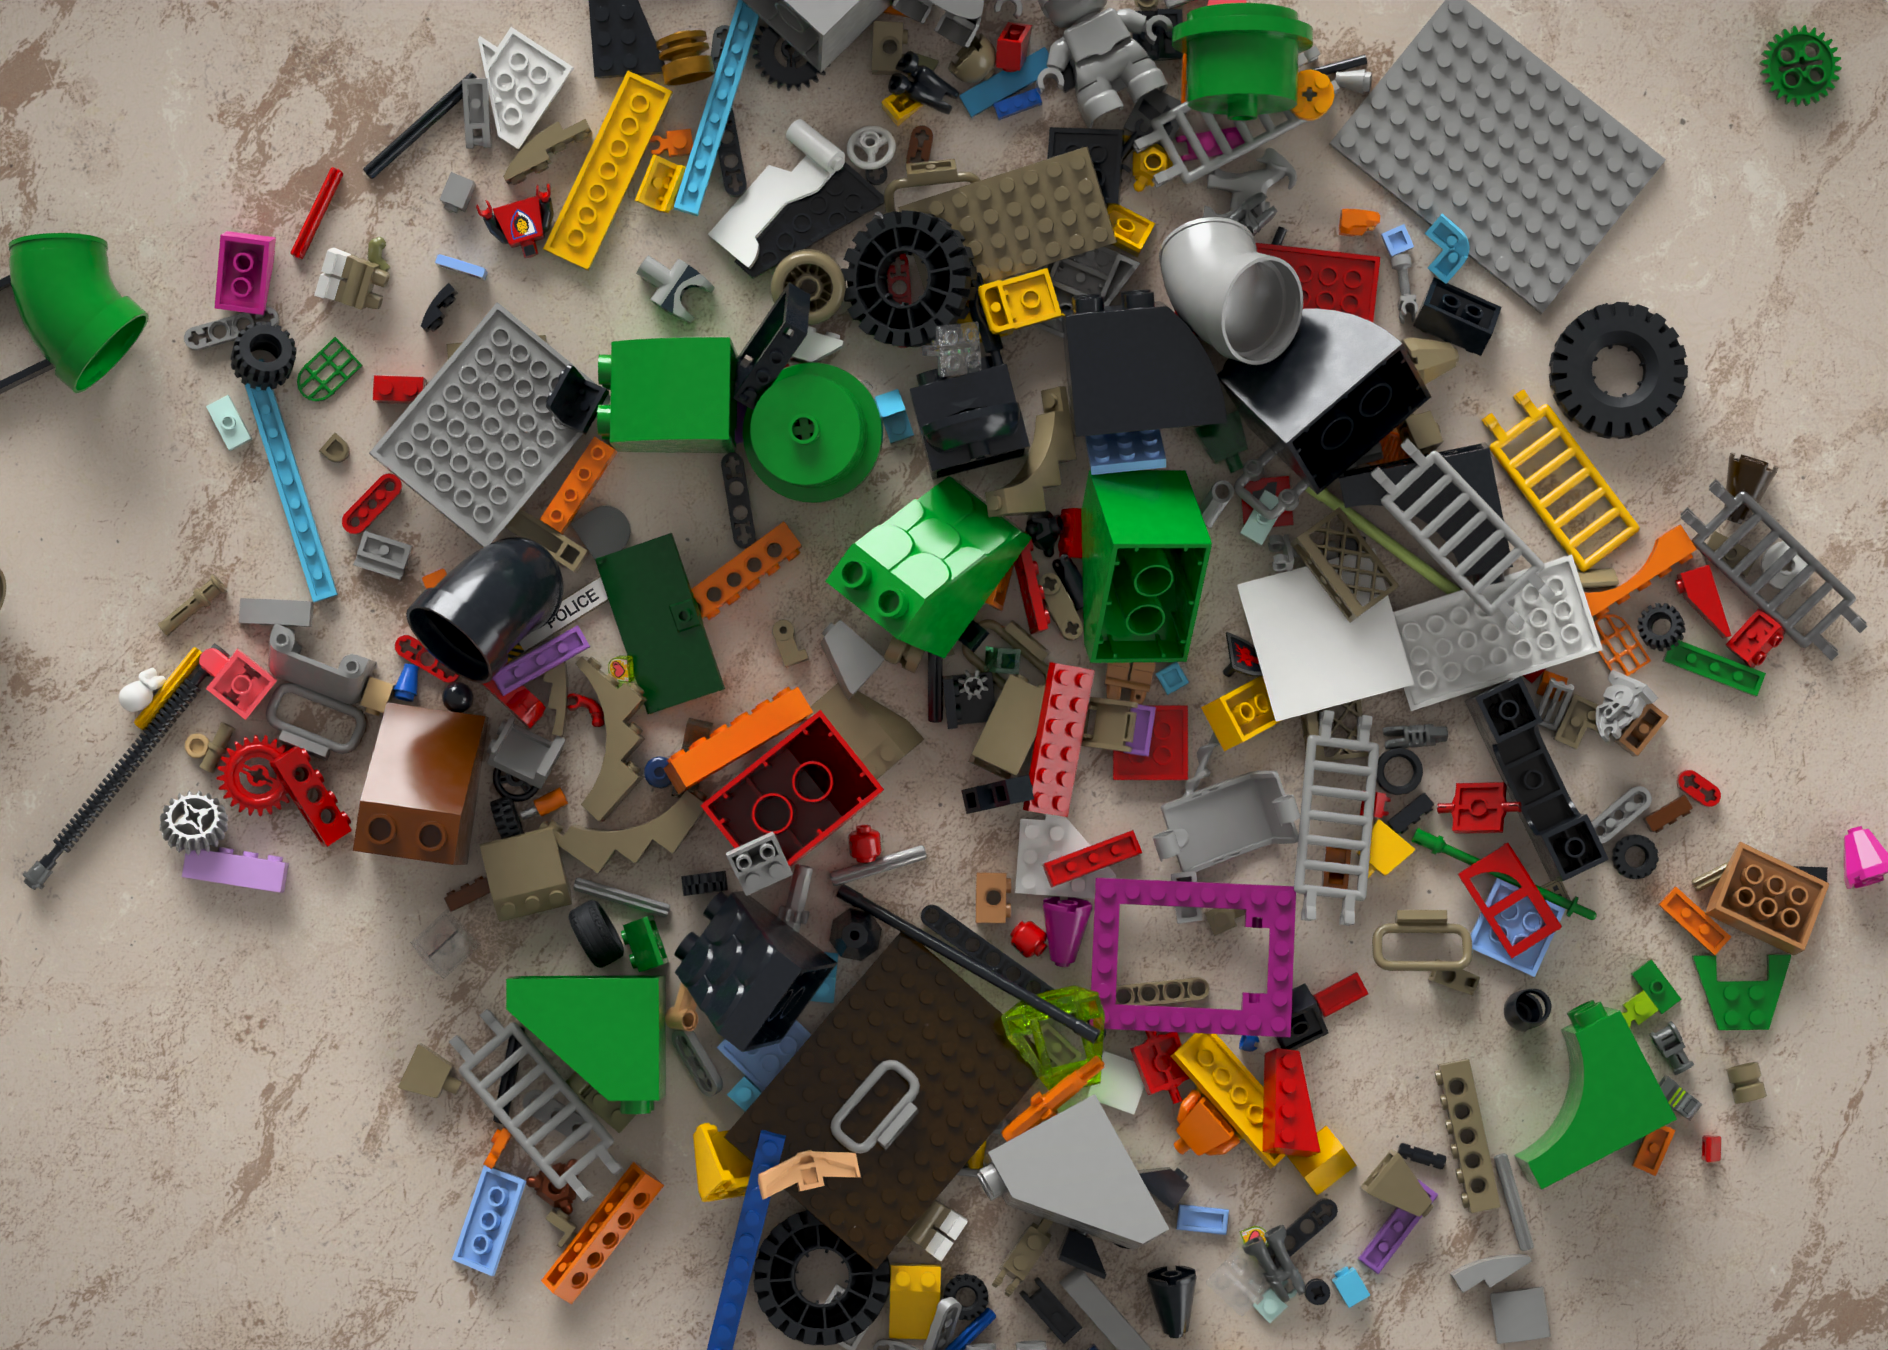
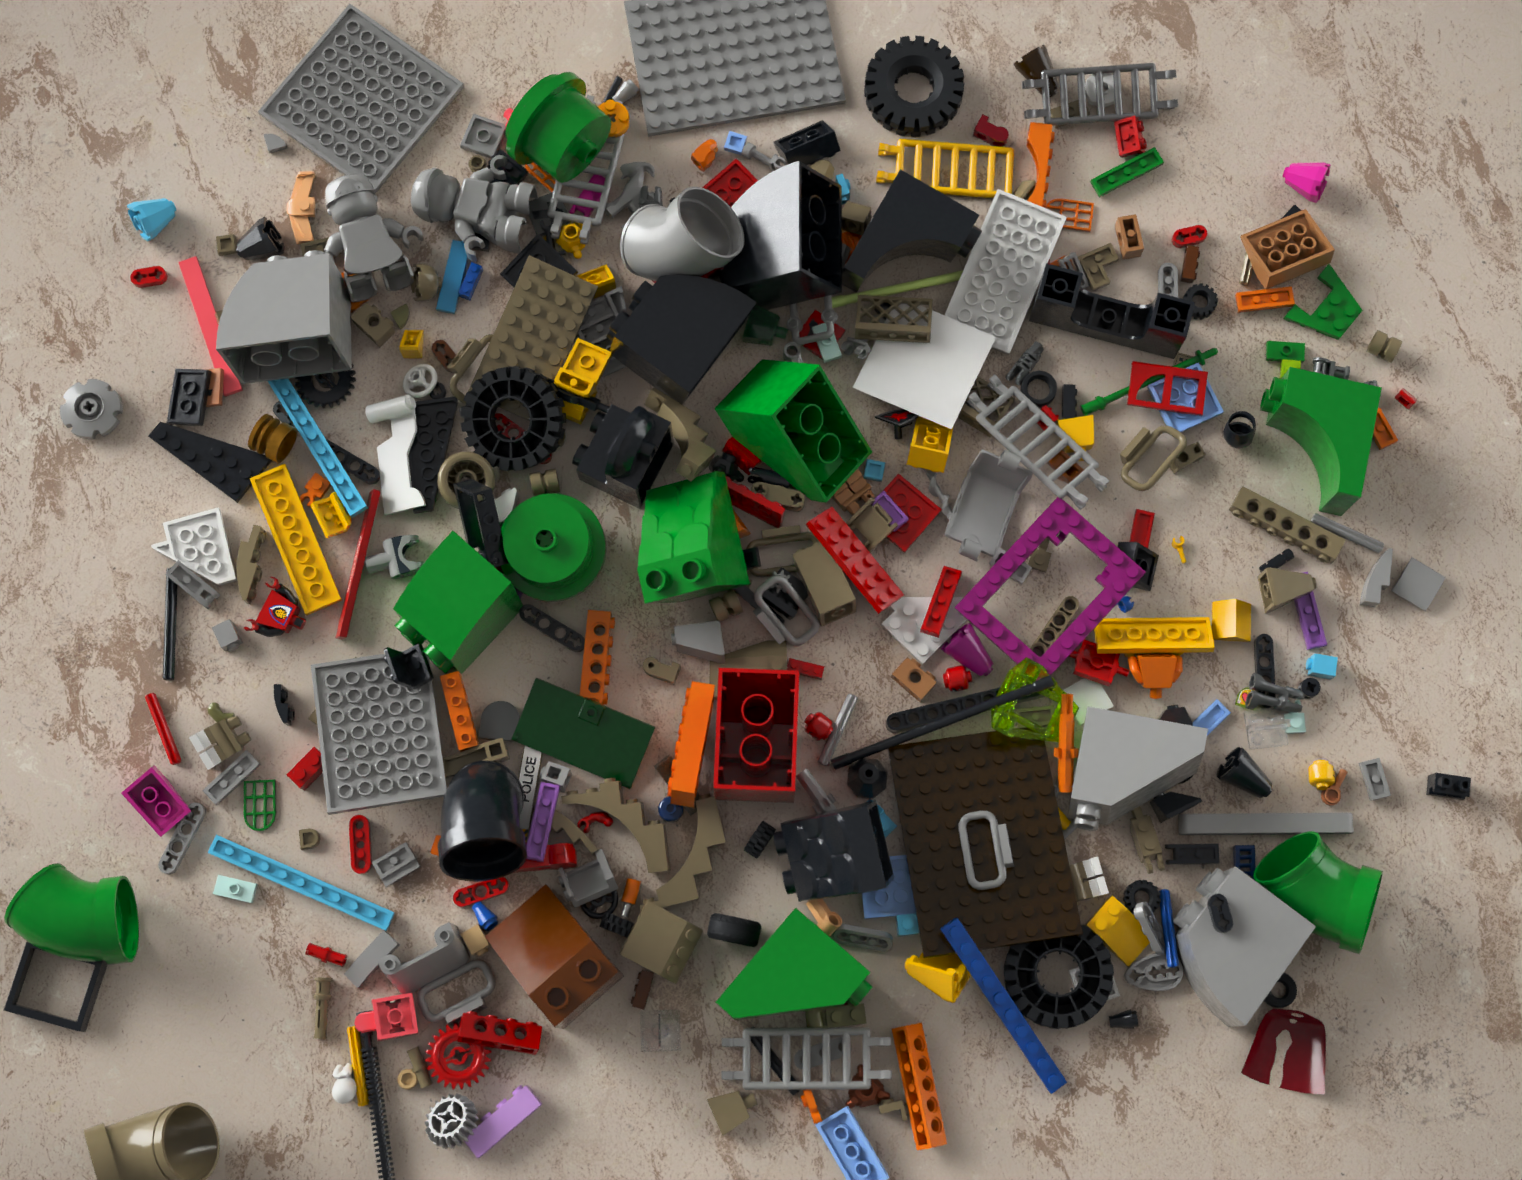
camera: 50 degrees left, 10 degrees down
black tyre [231,322,297,391] -> none
light blue tile [435,254,488,281] -> none
black piece [442,682,474,713] -> none
light grey axle [573,878,670,917] -> none
tile [608,655,634,683] -> none
green slope [621,915,669,972] -> none
light grey brick [726,831,793,896] -> none
light nougat plate [758,1150,861,1200] -> none
medium azure slope [875,389,914,444] -> none
black piece [888,51,960,114] -> none
clear bracket [922,322,981,377] -> none
black arch [961,775,1034,814] -> none
clear green brick [984,646,1021,674] -> none
red slope [996,22,1032,72] -> none
light blue plate [1085,429,1166,475] -> none
red wedge [1262,1048,1321,1157] -> none
light grey bar [1371,438,1555,629] -> none
medium azure plate [1425,213,1470,284] -> none
red plate [1437,782,1522,834] -> none
light grey piece [1596,670,1658,742] -> none
black tyre [1637,603,1686,651] -> none
red slope [1675,565,1732,638] -> none
none -> light grey plate [202,750,261,805]
none -> red pin [305,943,348,967]
none -> red tile [335,489,381,640]
none -> dark tan wheel [529,468,560,496]
none -> light grey brick [540,761,572,792]
none -> light grey bar [753,576,819,646]
none -> red piece [787,658,825,680]
none -> medium azure bracket [835,173,851,205]
none -> dark red leg [973,114,1009,147]
none -> yellow hand [1172,535,1186,564]

